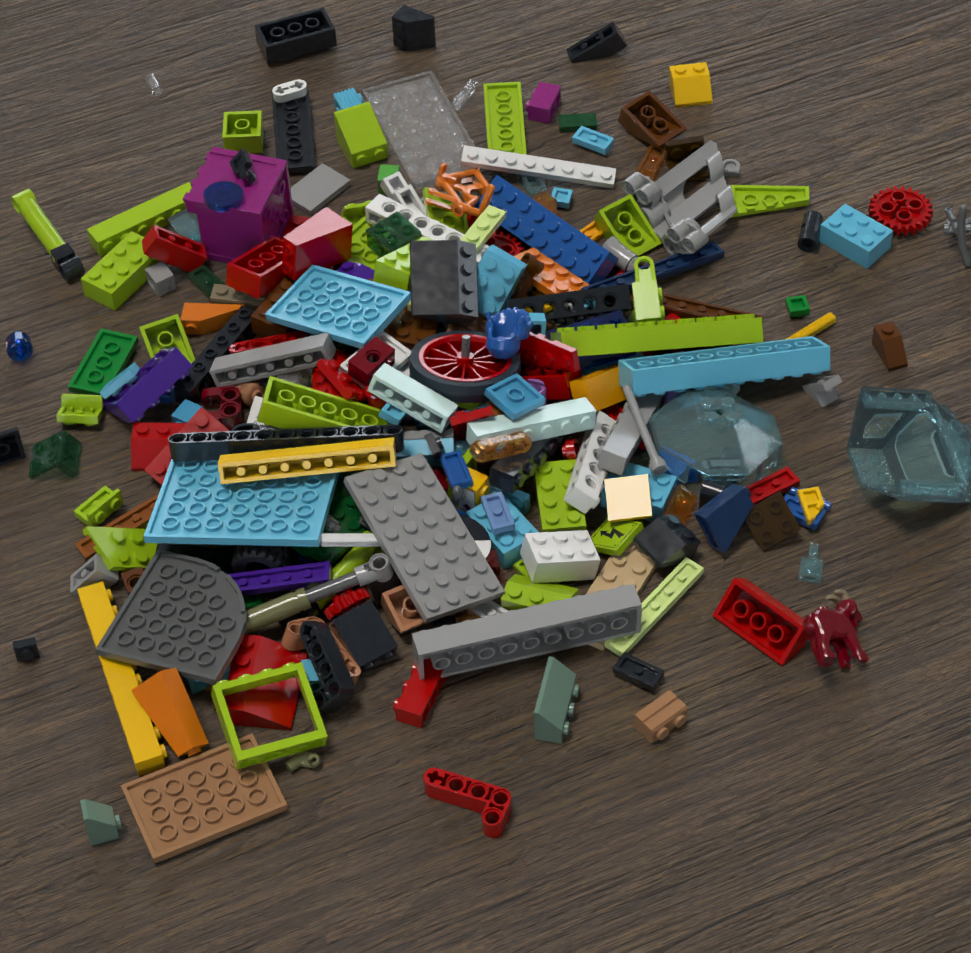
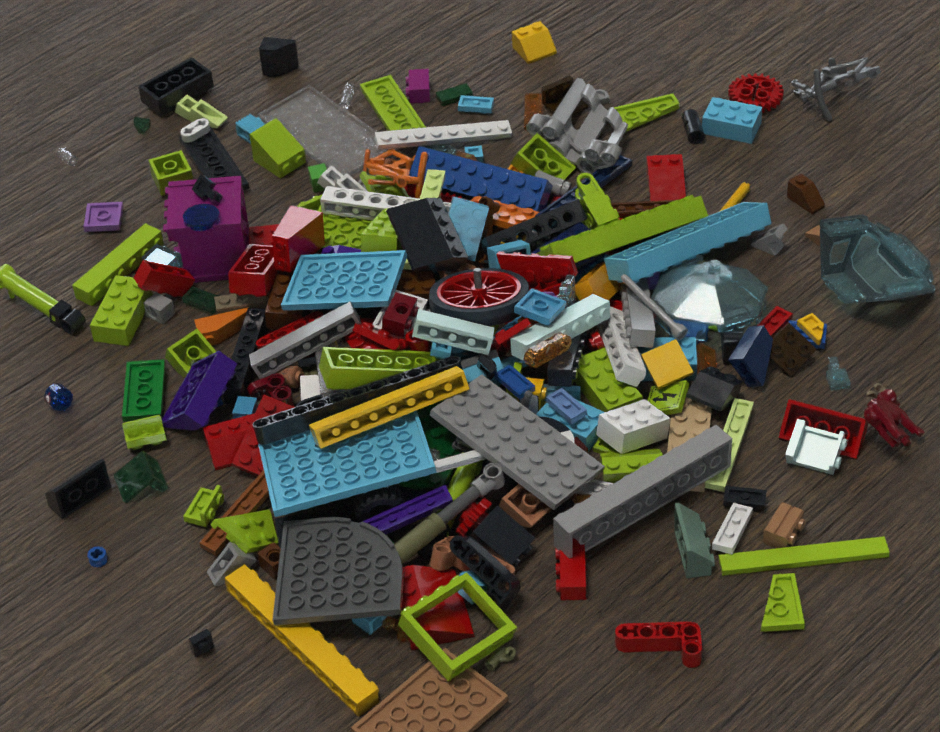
camera: 20 degrees left, 5 degrees down
medium azure plate [100,362,140,399] -> none
orange slope [132,668,209,757] -> none
light grey tile [291,163,351,215] -> none
clear green bracket [366,212,421,258] -> none
blue hair [485,307,533,360] -> none
black slope [566,22,628,63] -> none
reddish brown slope [618,90,687,148] -> none
green plate [785,295,810,317] -> none
none -> medium lavender plate [84,202,123,232]
none -> clear green tile [133,117,151,134]
none -> yellowish green slope [175,95,228,128]
none -> clear light blue plate [558,275,576,310]
none -> red slope [646,154,686,201]
none -> white plate [712,503,753,554]
none -> lime tile [718,536,890,576]
none -> lime wing [761,573,805,632]
none -> light aqua panel [785,419,848,475]

